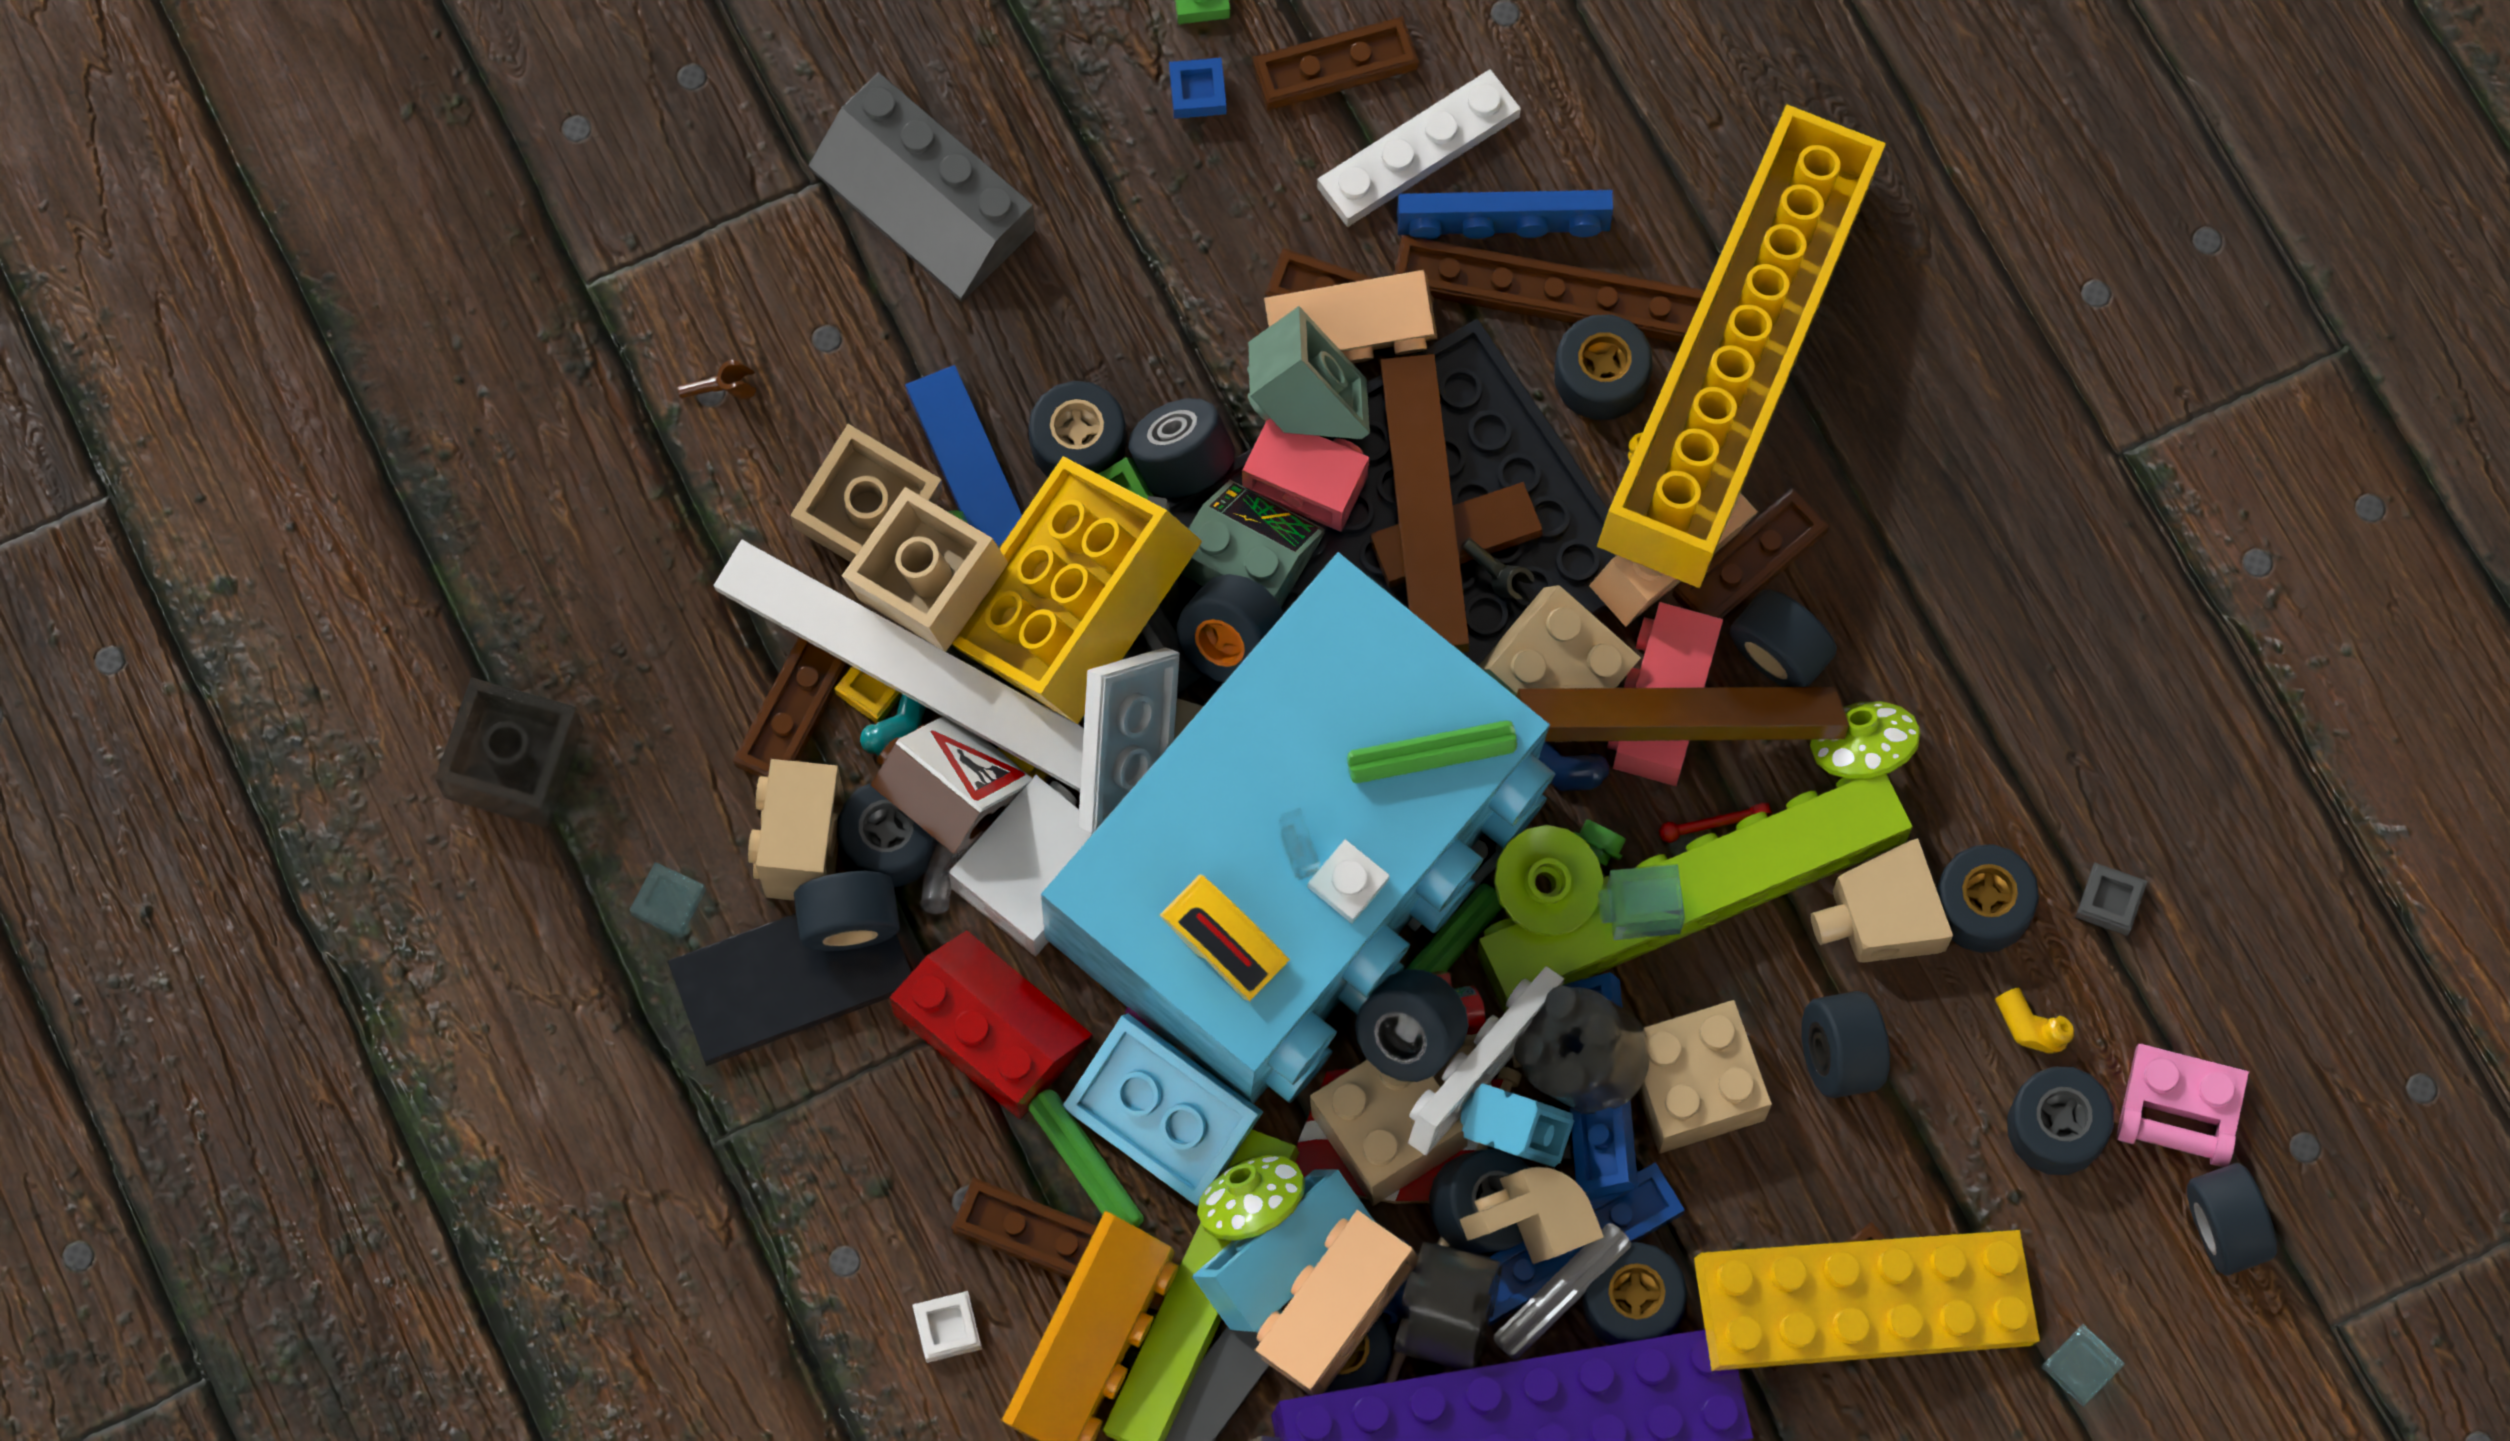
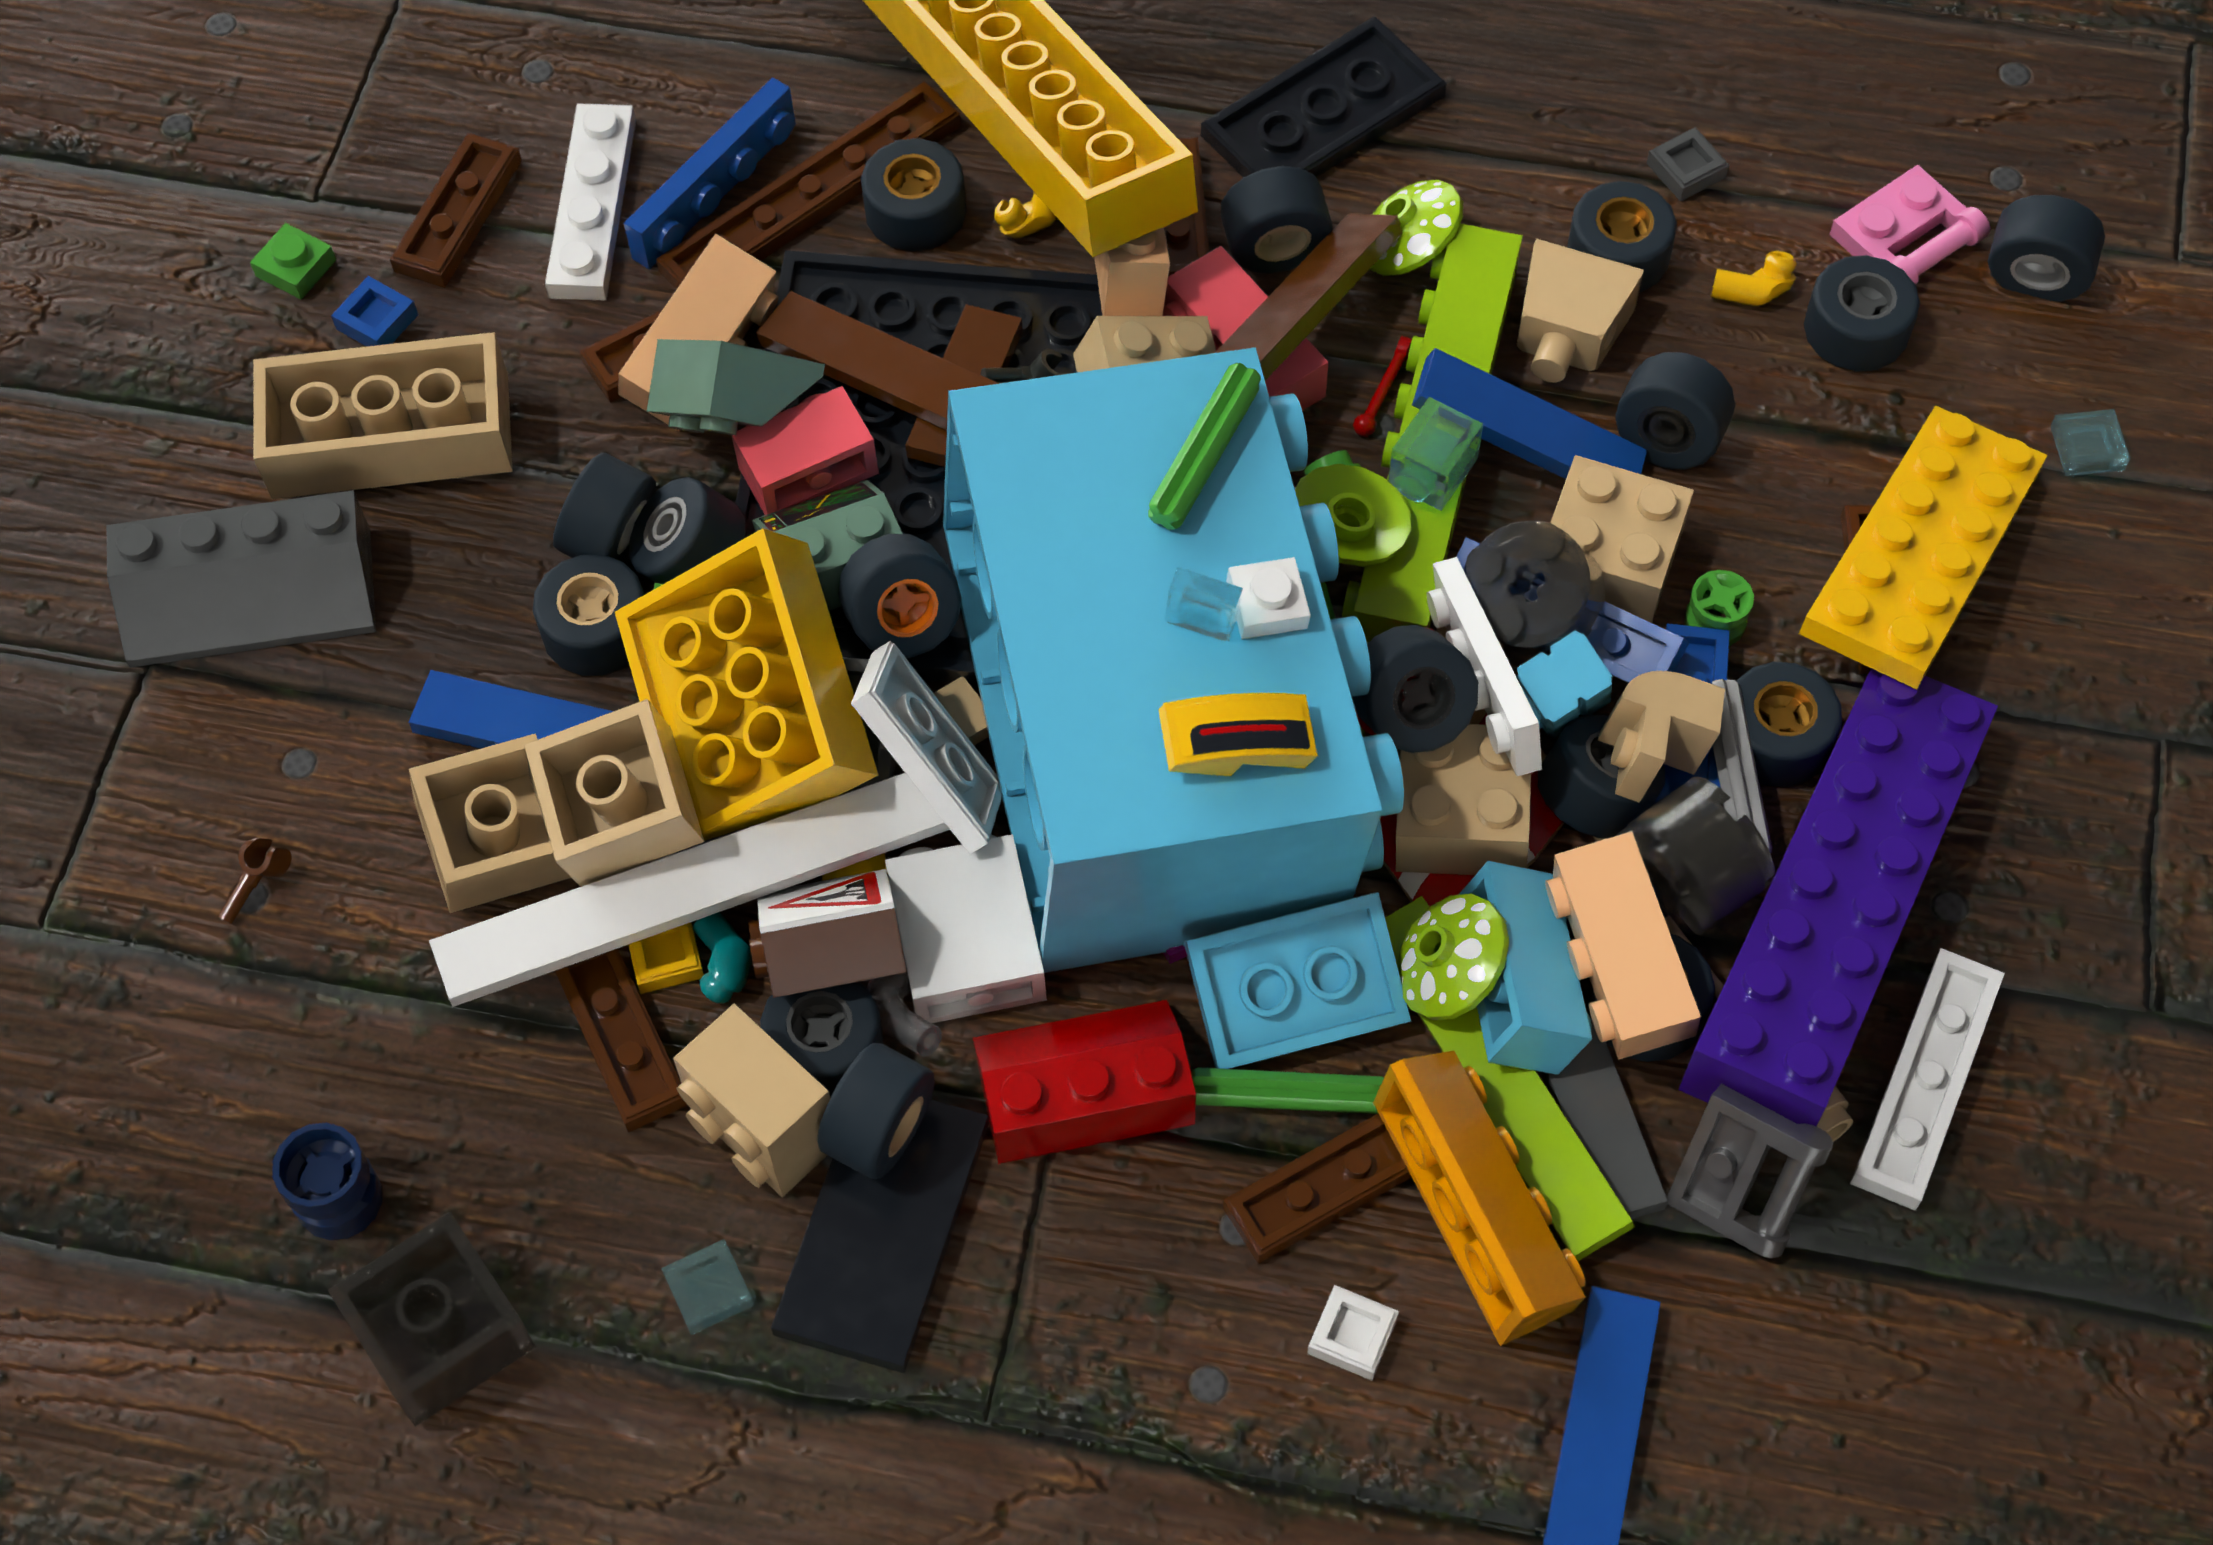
camera: 50 degrees left, 10 degrees down
none -> tan brick [254,332,513,499]
none -> dark blue wheel [272,1122,382,1240]
none -> black wheel [553,452,656,561]
none -> black tile [1201,16,1447,178]
none -> blue tile [1412,348,1647,479]
none -> bright green wheel [1684,570,1754,646]

